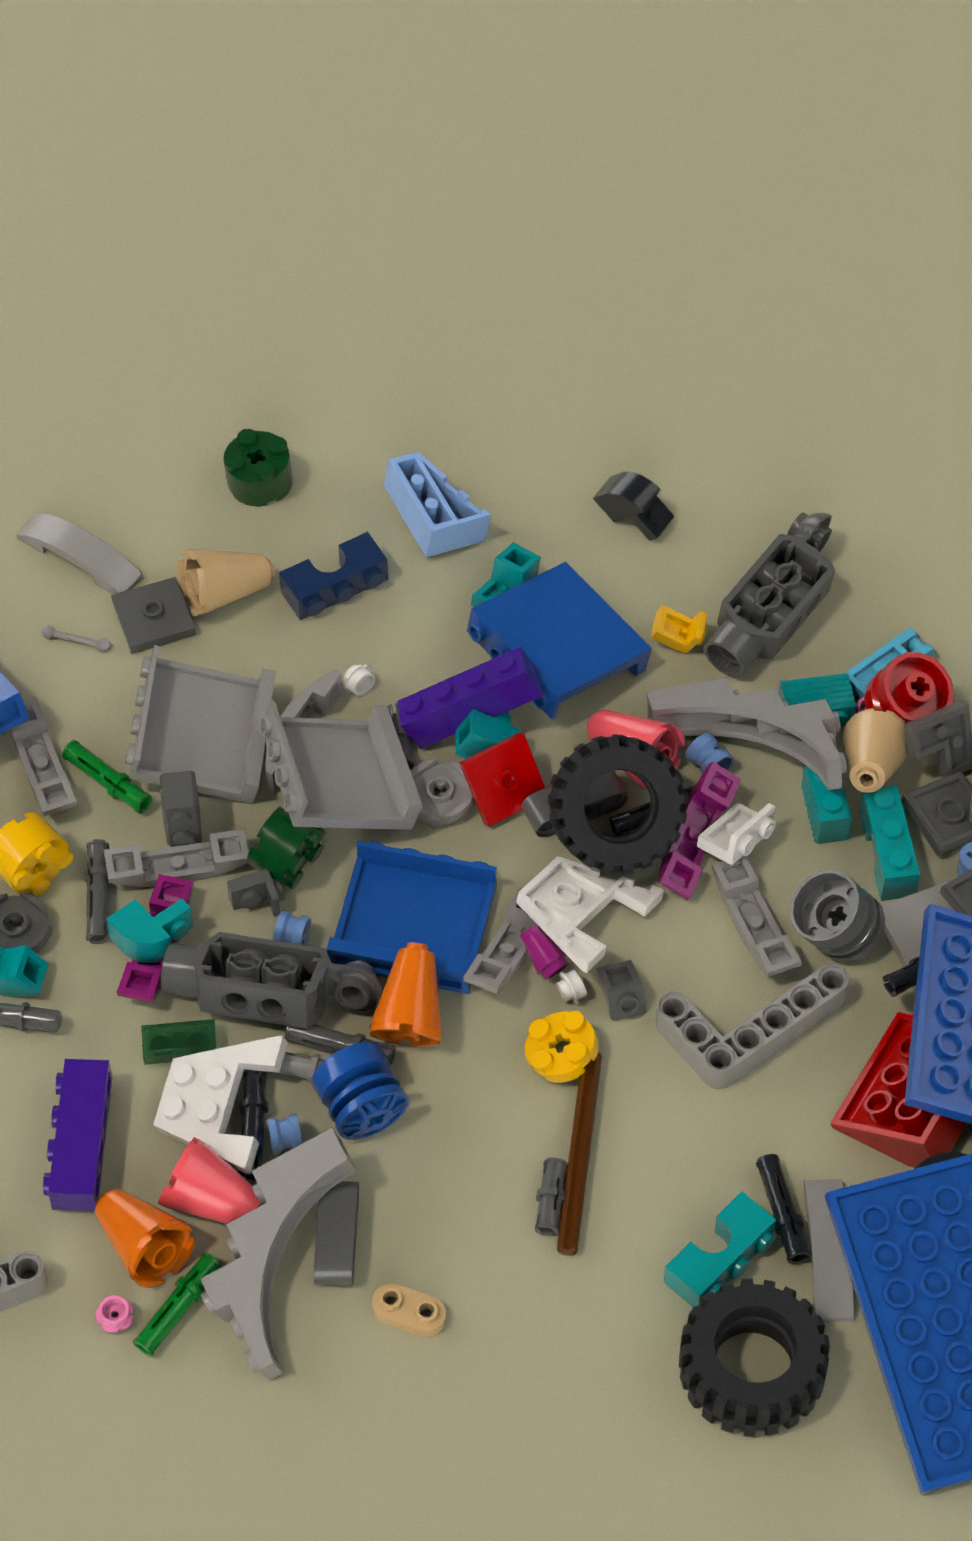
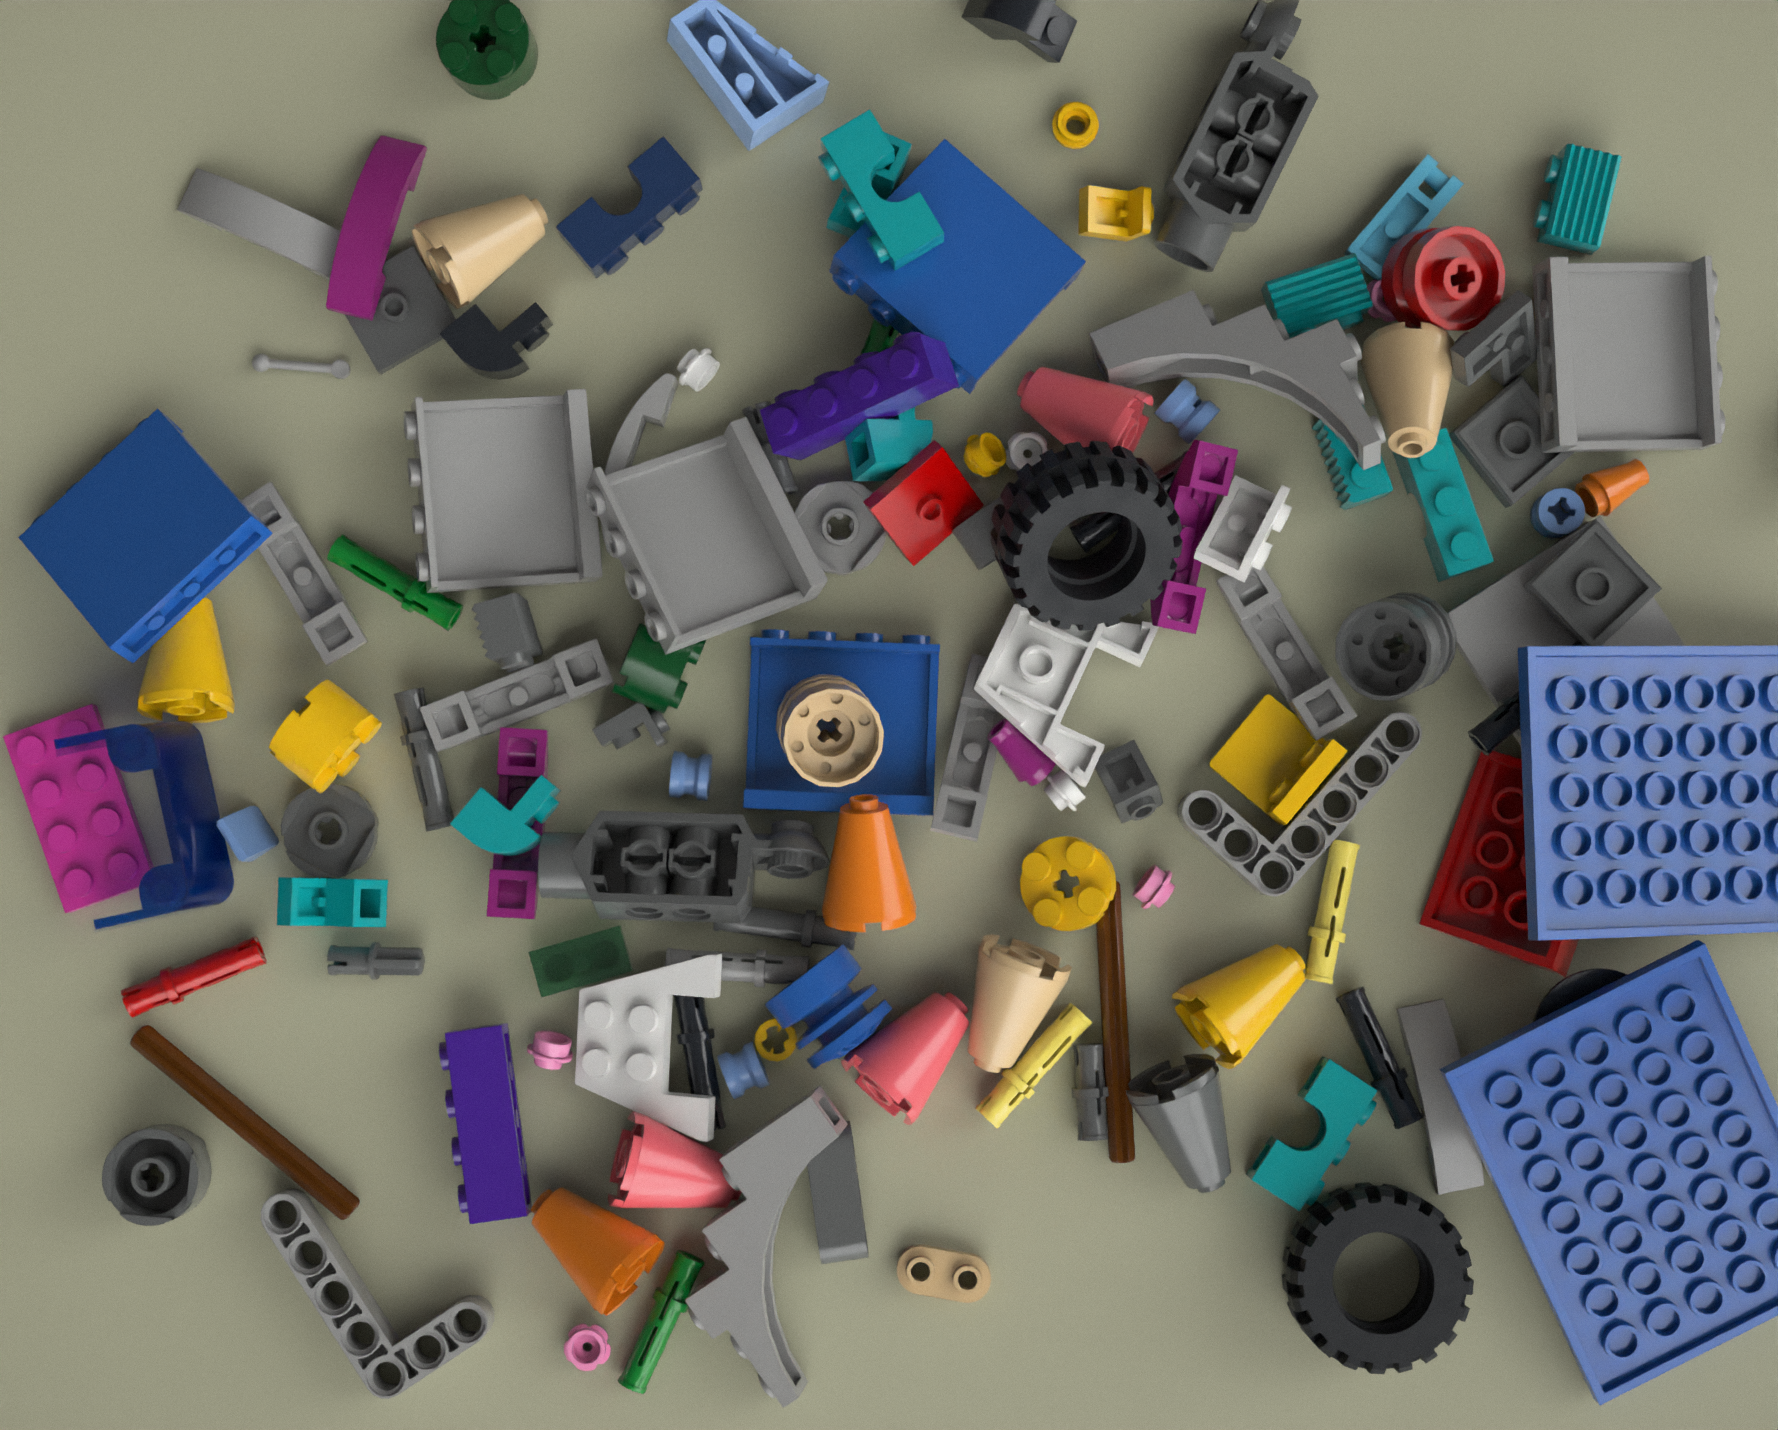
camera: 10 degrees left, 30 degrees up
none -> magenta slope [326,135,427,321]
none -> black brick [439,302,553,380]
none -> bright pink plate [527,1031,573,1070]
none -> yellow bush [754,1018,798,1062]
none -> tan wheel [776,674,884,787]
none -> teal arch [818,109,944,271]
none -> coral cone [841,992,969,1125]
none -> yellow plate [963,432,1007,477]
none -> tan cone [968,934,1072,1073]
none -> light yellow pin [975,1003,1092,1129]
none -> yellow plate [1052,102,1099,149]
none -> dark grey cone [1126,1054,1231,1193]
none -> bright pink plate [1132,865,1175,909]
none -> yellow cone [1172,944,1306,1069]
none -> yellow bracket [1209,694,1347,825]
none -> light yellow pin [1304,840,1360,984]

